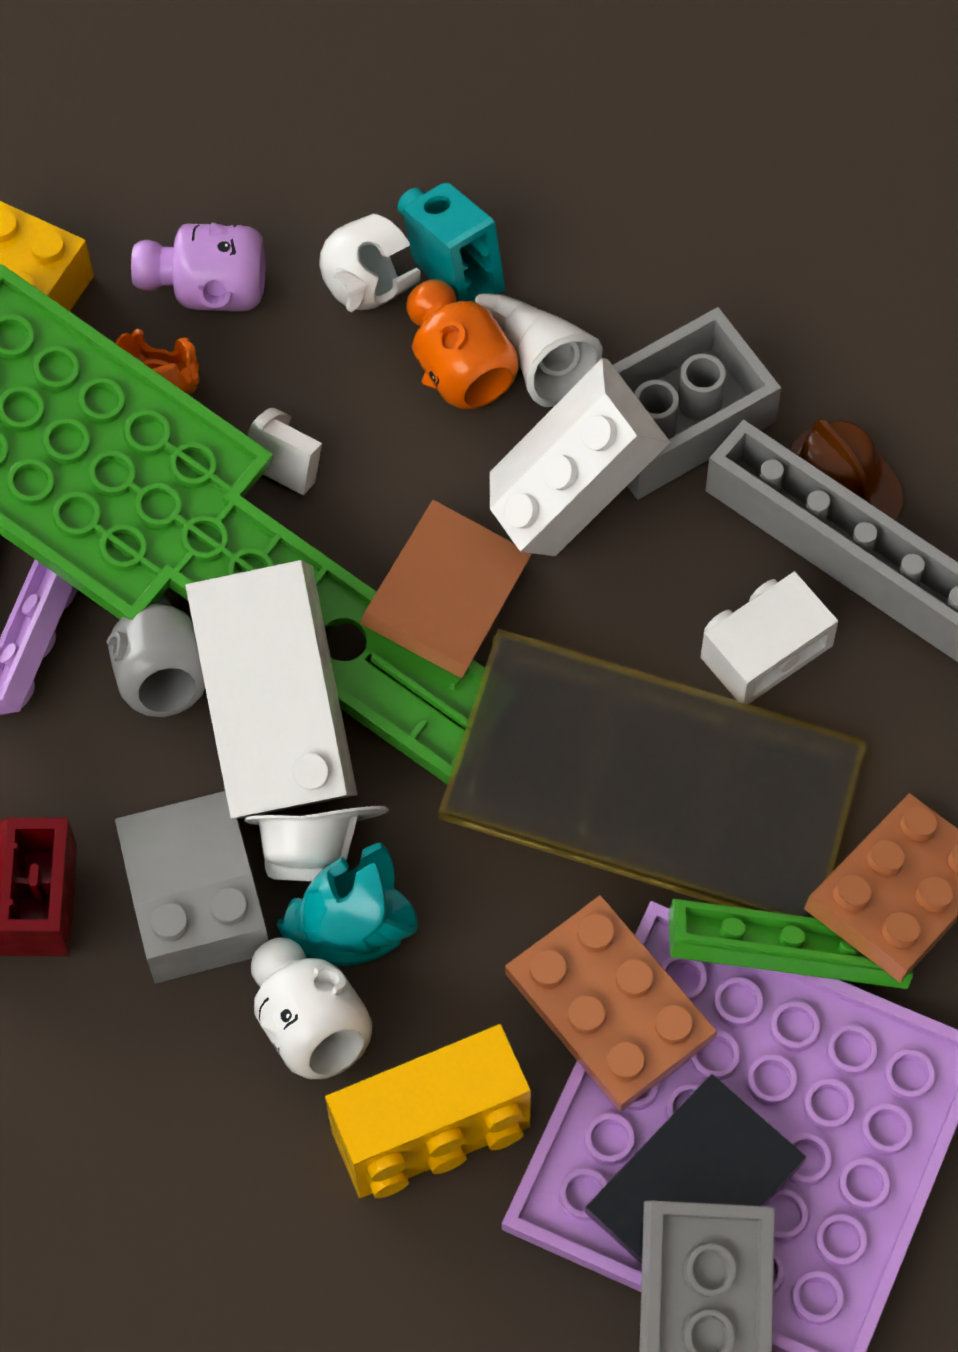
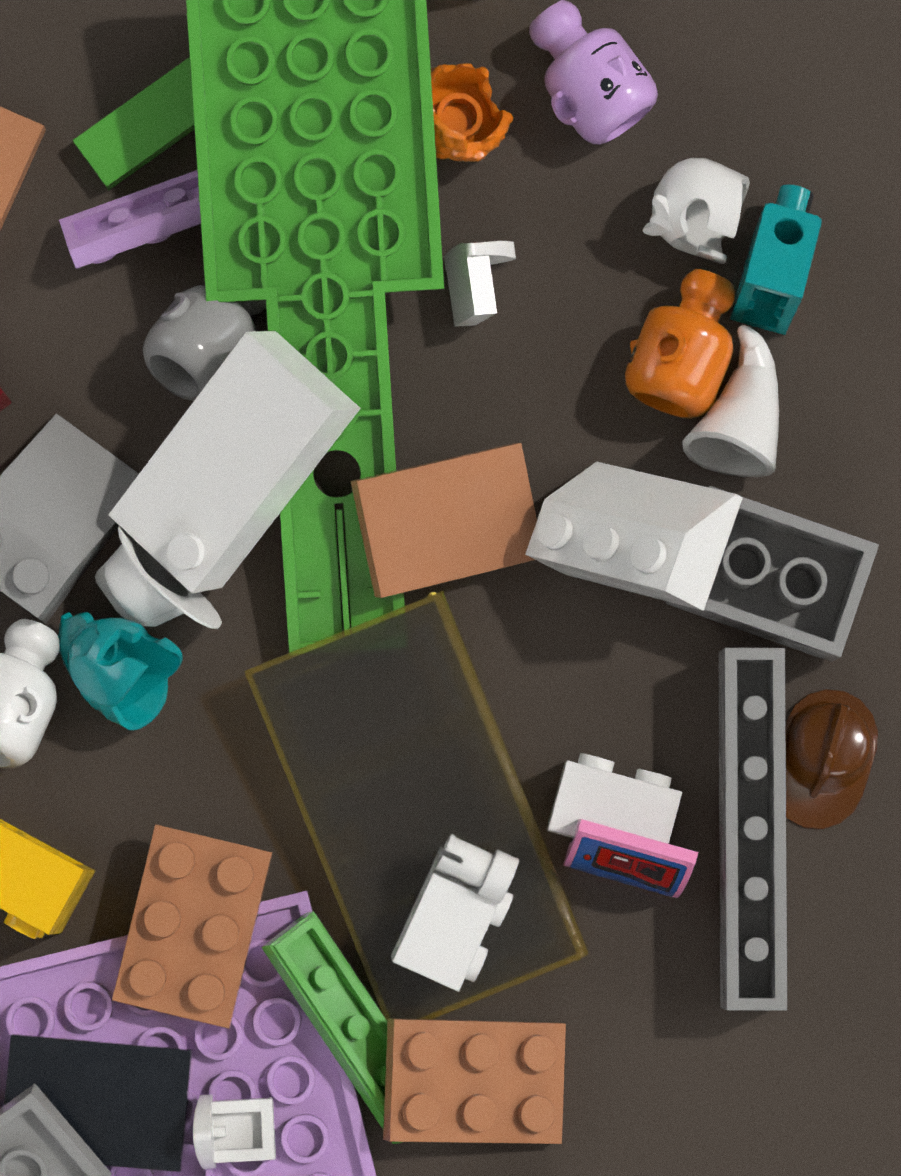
camera: 45 degrees right, 20 degrees up
none -> white tile [193,1094,276,1169]
none -> white hinge [391,833,519,992]
none -> slope [563,819,699,898]

